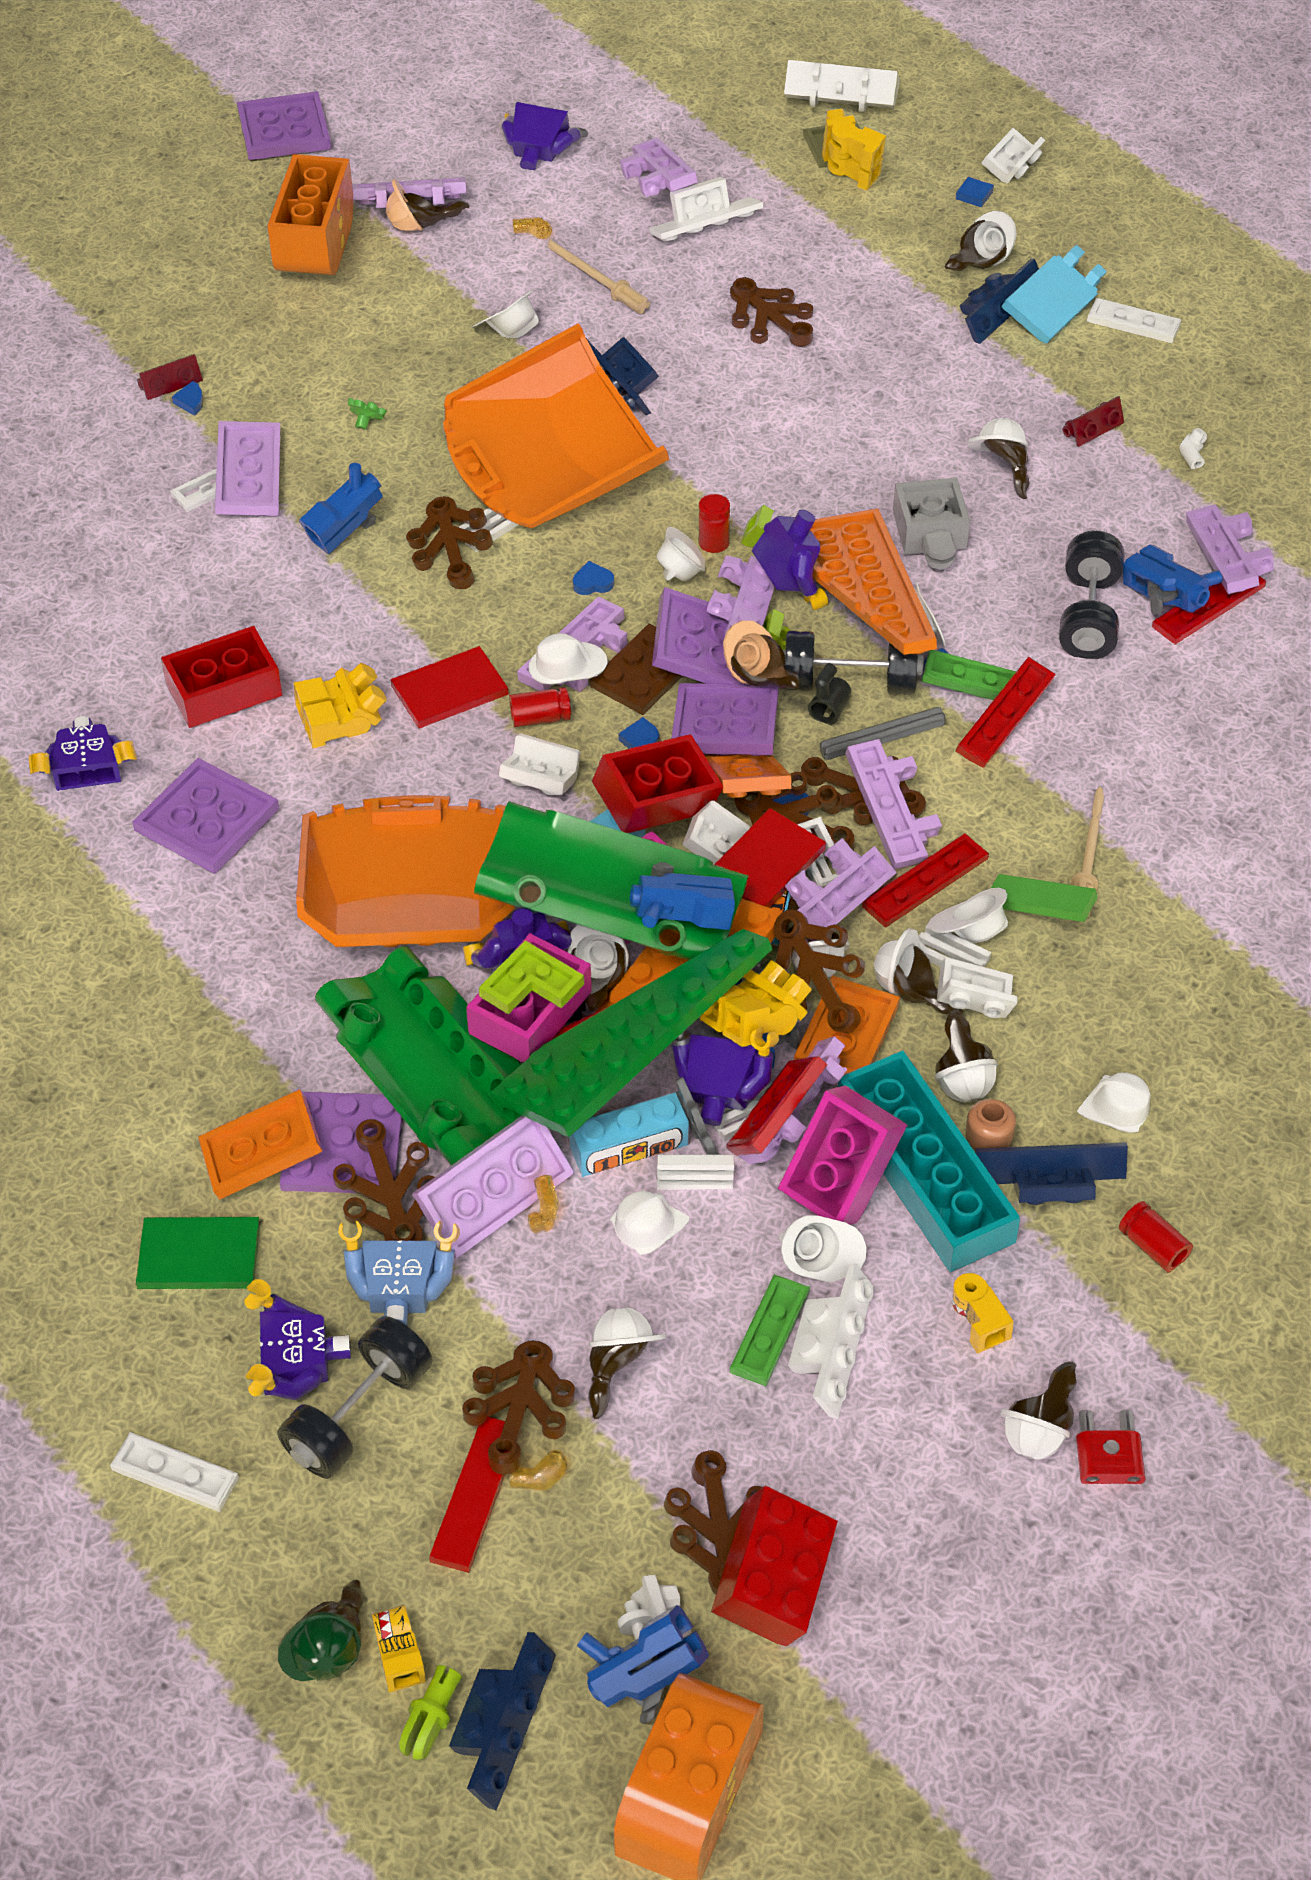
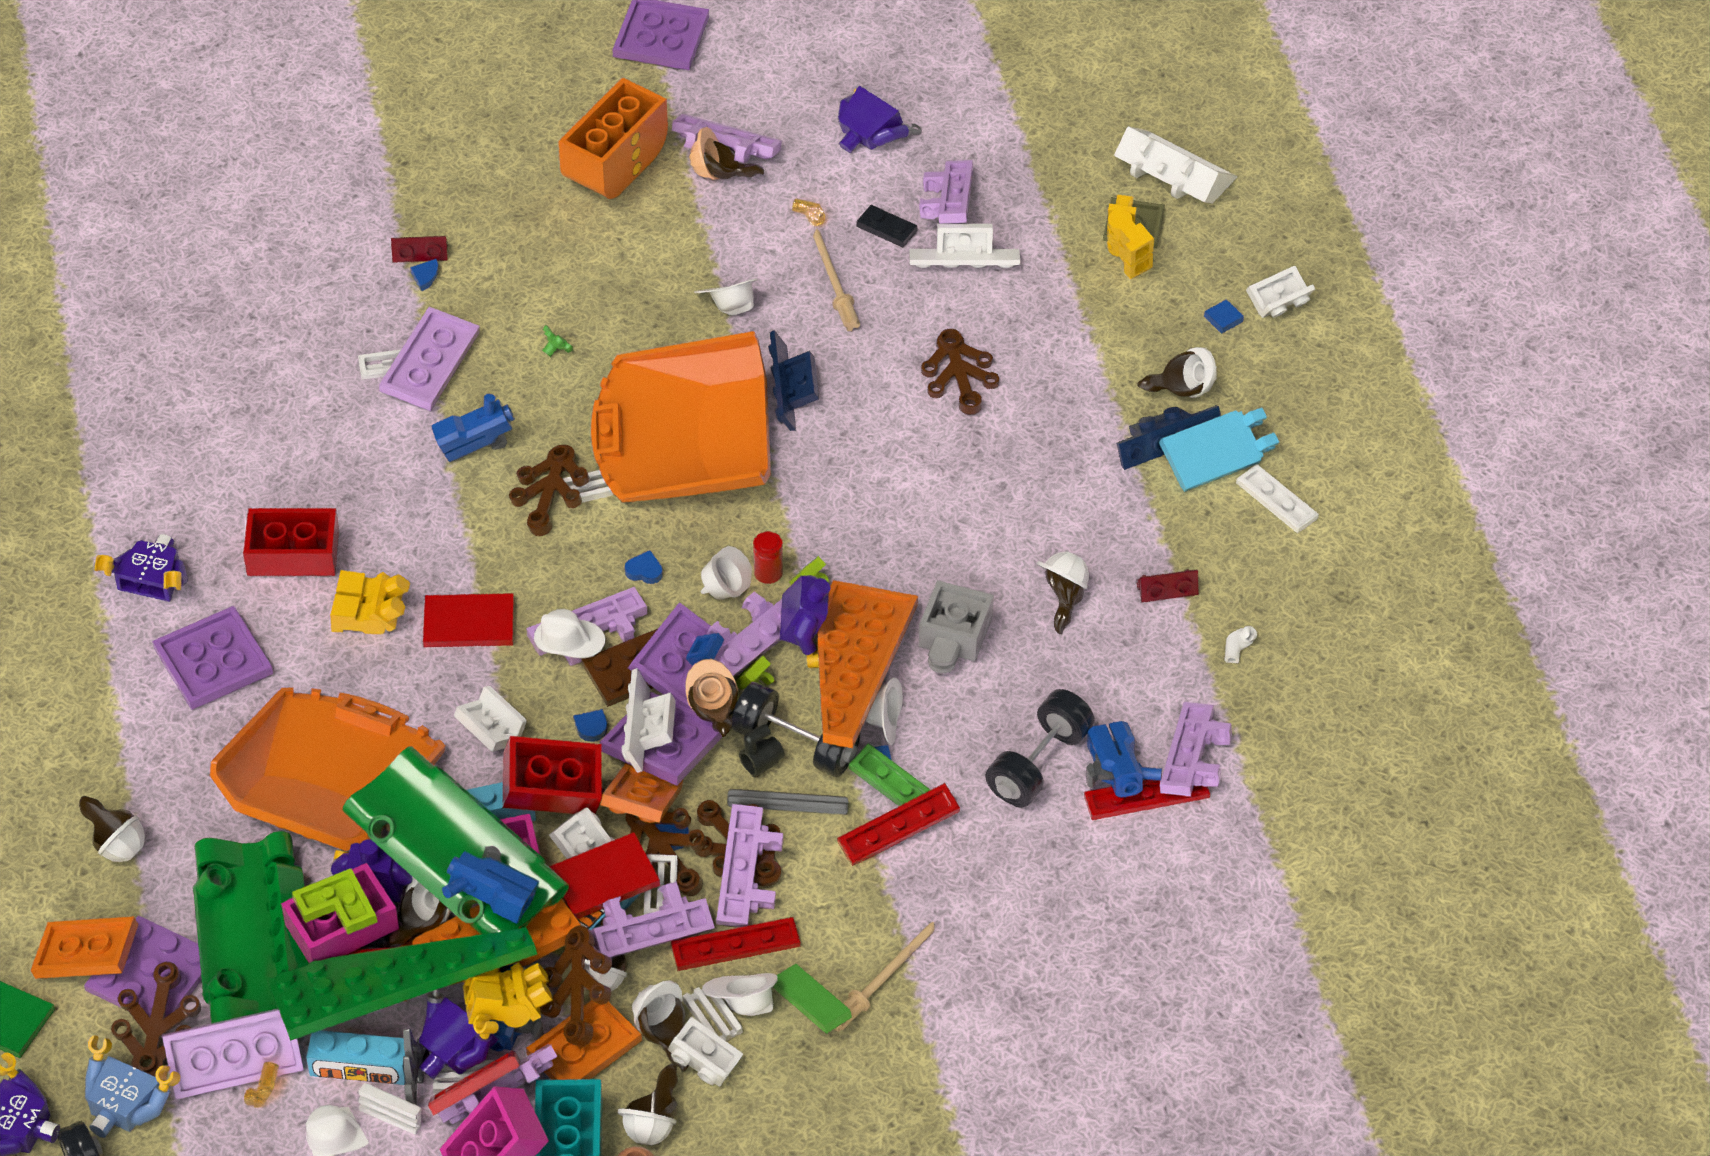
camera: 25 degrees right, 0 degrees up
red piece [509,687,571,727] -> none
none -> piece [79,796,145,862]
none -> white bracket [622,668,676,773]
none -> blue tile [686,633,725,666]
none -> black plate [856,205,917,248]

